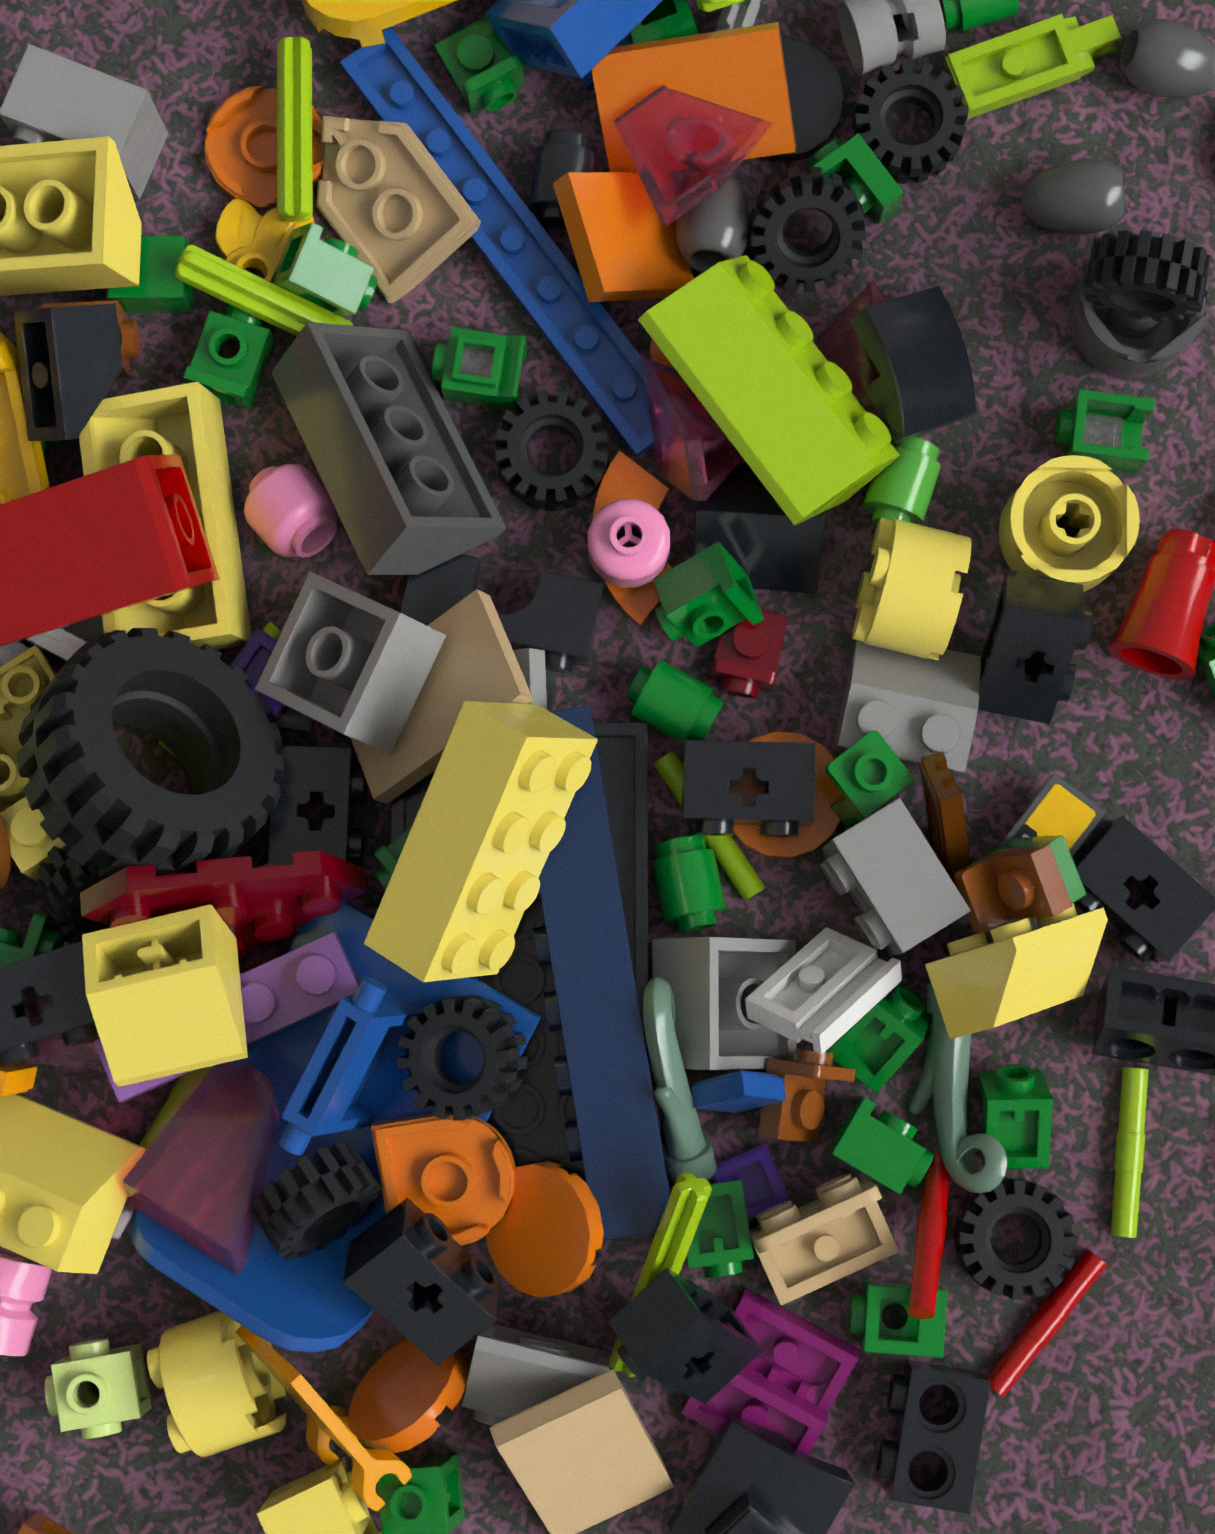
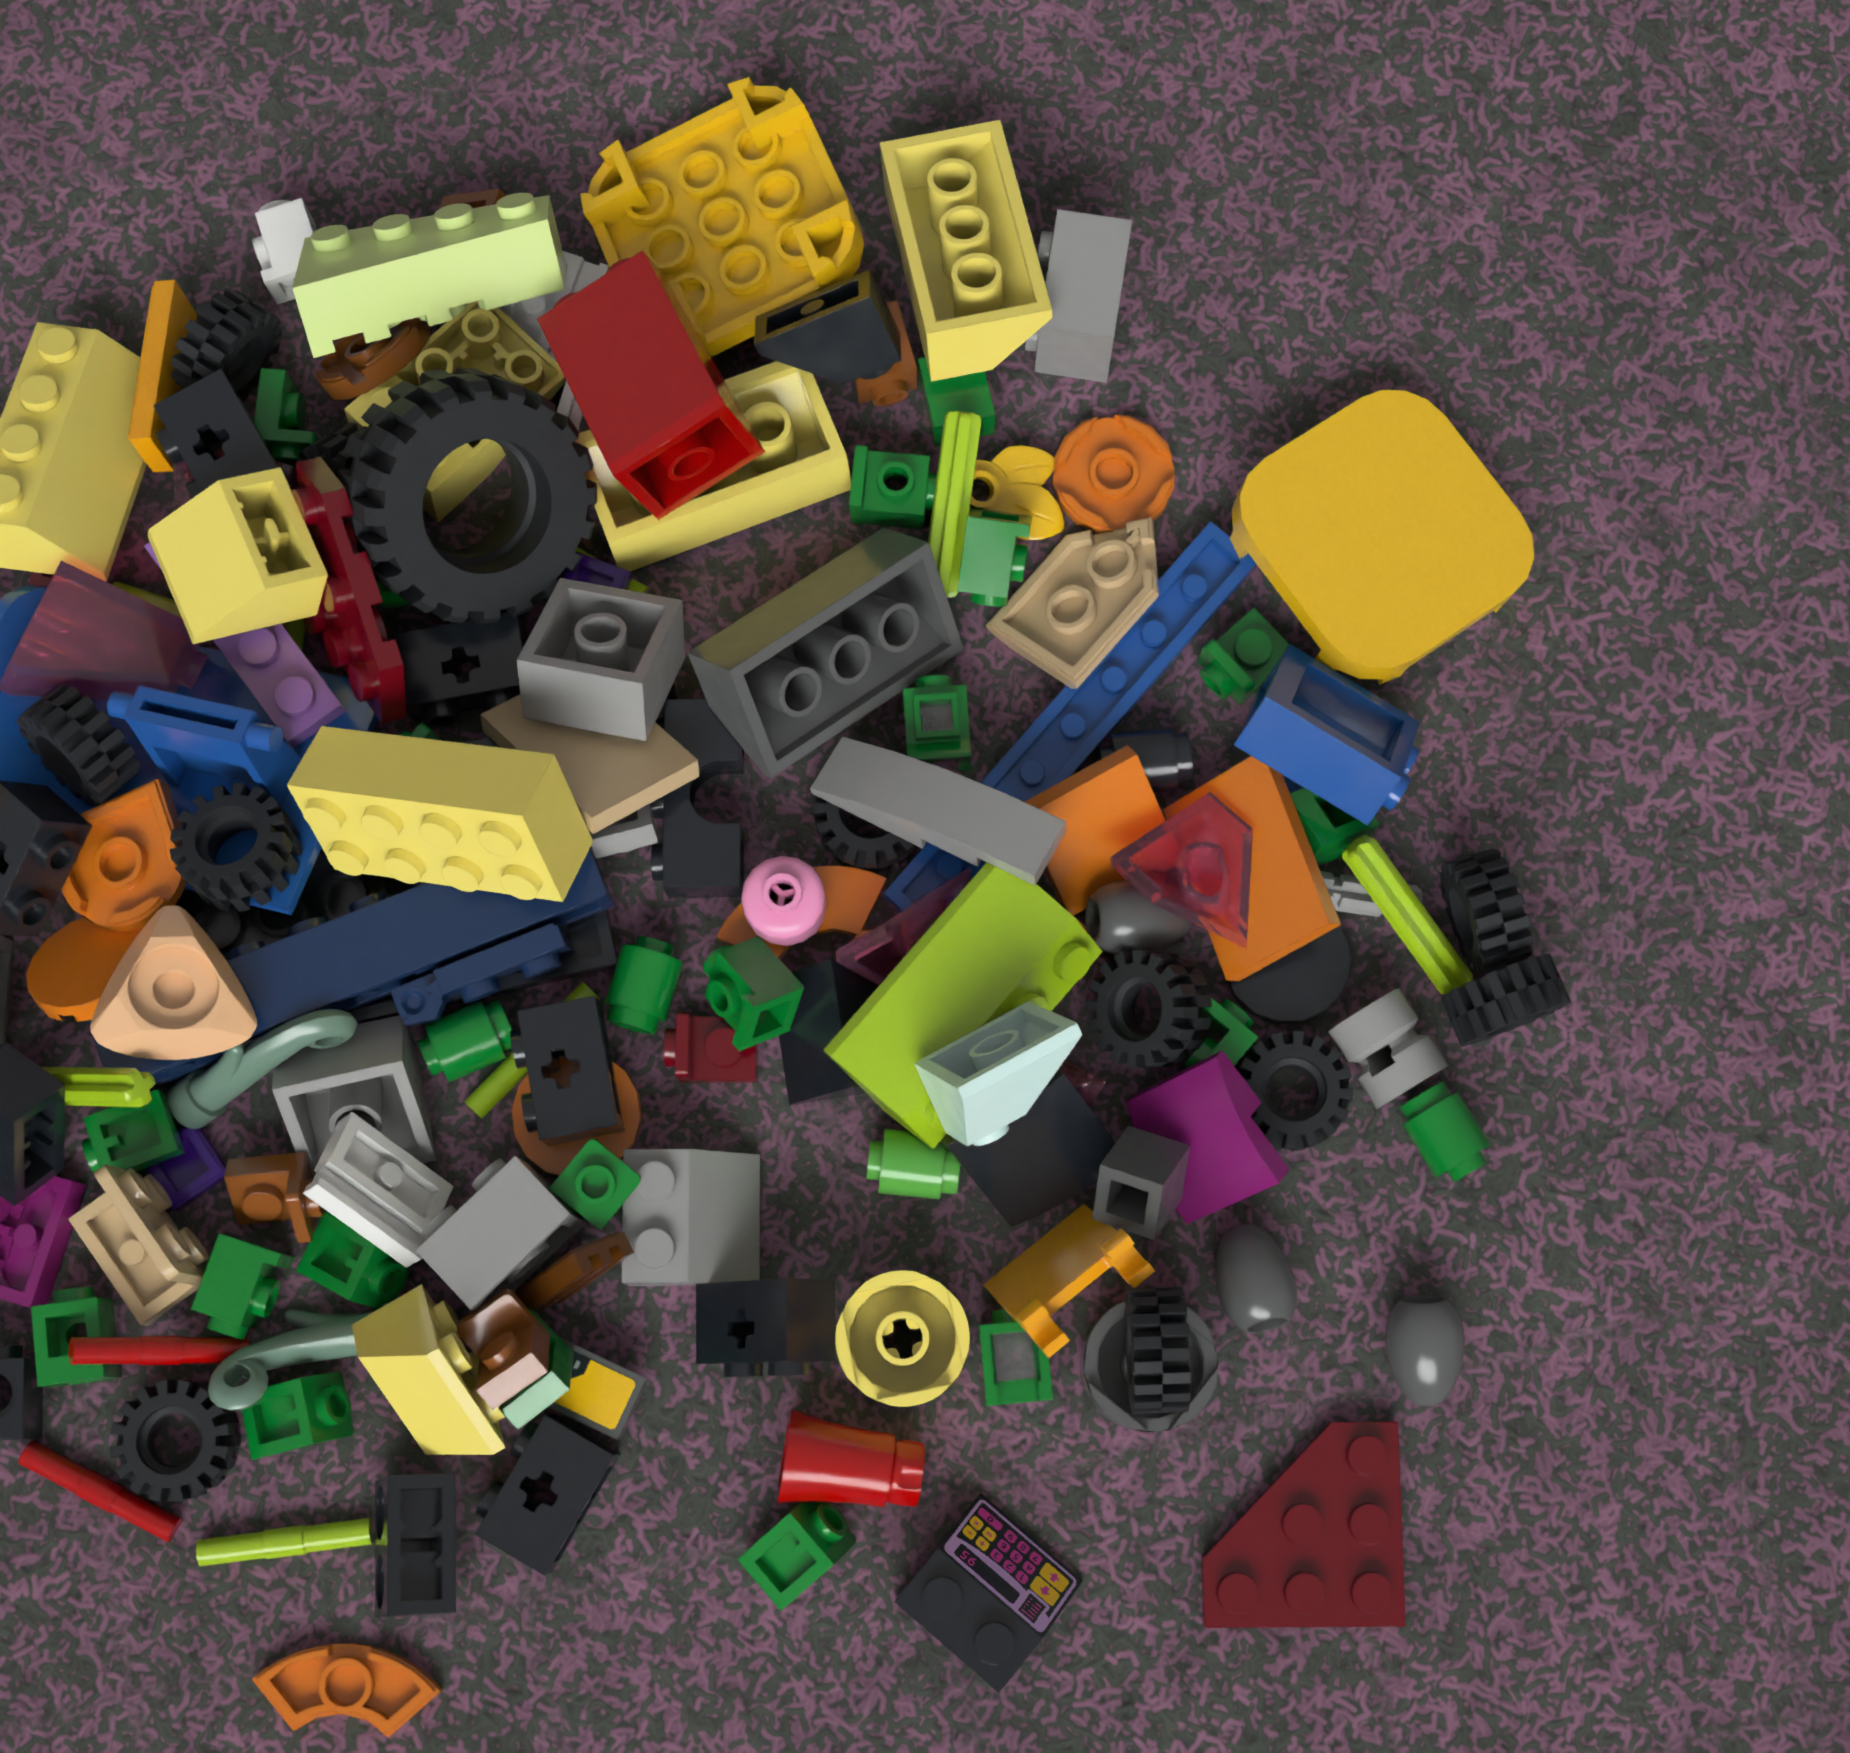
camera: 80 degrees right, 5 degrees down
bright pink head [244,464,338,558] -> none
lime axle [277,37,313,222] -> none
blue tile [692,1070,786,1113] -> none
light yellow brick [852,517,972,661] -> none
lime hinge [943,14,1121,119] -> none
none -> light nougat hat [90,906,257,1060]
none -> dark blue hinge [391,923,573,1027]
none -> light grey slope [810,737,1067,886]
none -> light aqua slope [914,1001,1082,1147]
none -> light orange flag [983,1204,1155,1358]
none -> dark grey brick [1092,1126,1190,1240]
none -> magenta slope [1127,1050,1290,1224]

